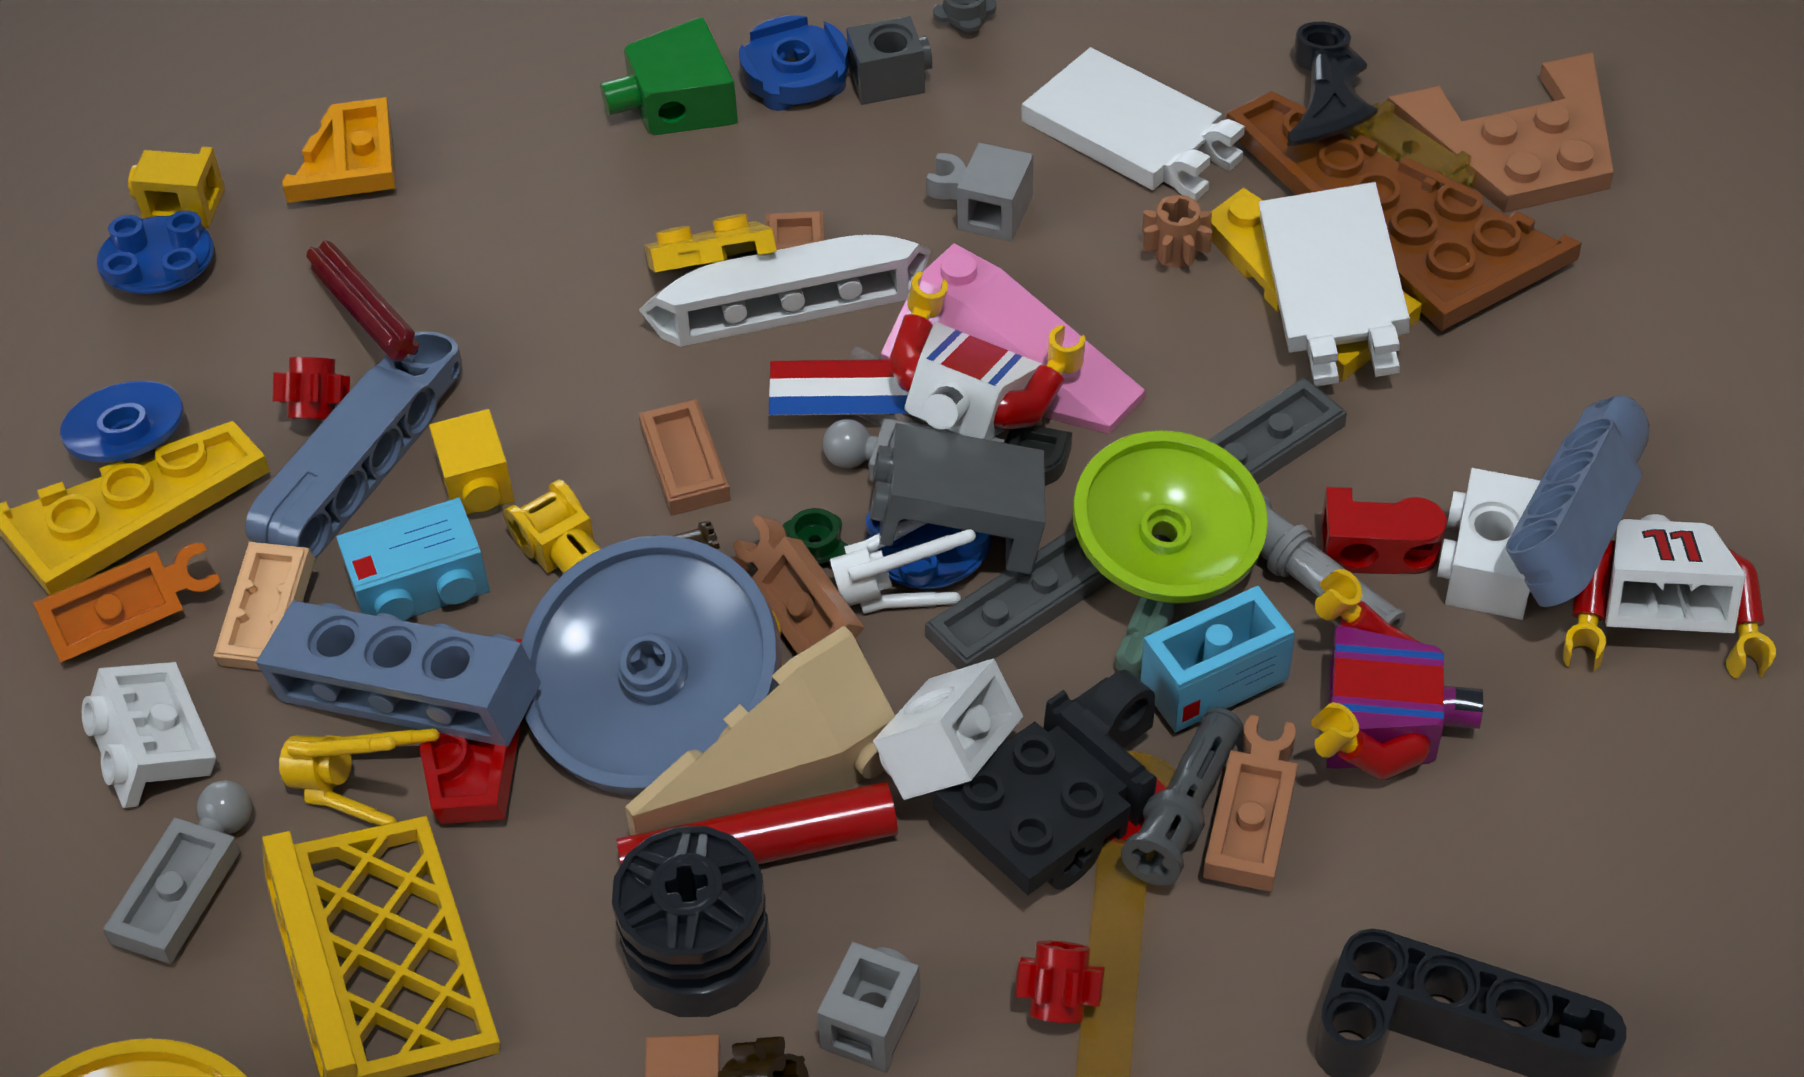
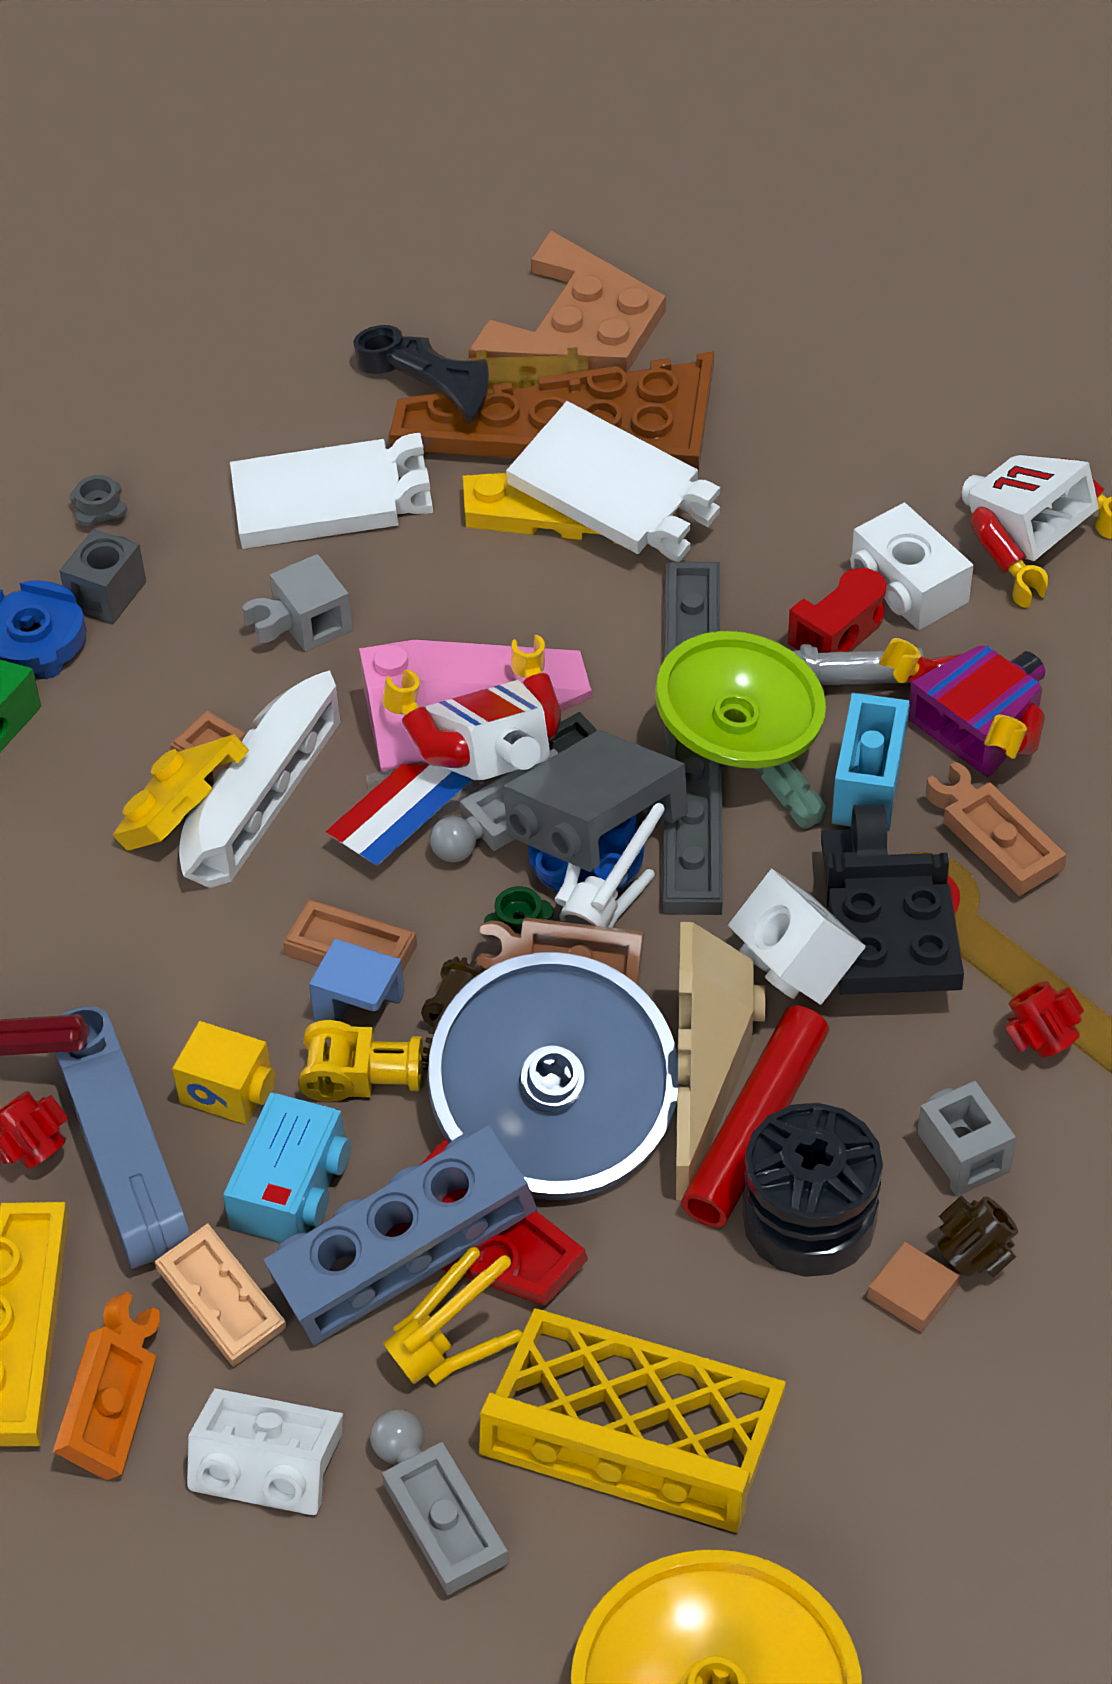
camera: 50 degrees left, 0 degrees up
dark grey pin [1121,707,1244,886] -> none
nougat gear [1142,195,1213,267] -> none
sand blue piece [1505,395,1650,607] -> none
none -> medium blue panel [309,939,405,1021]

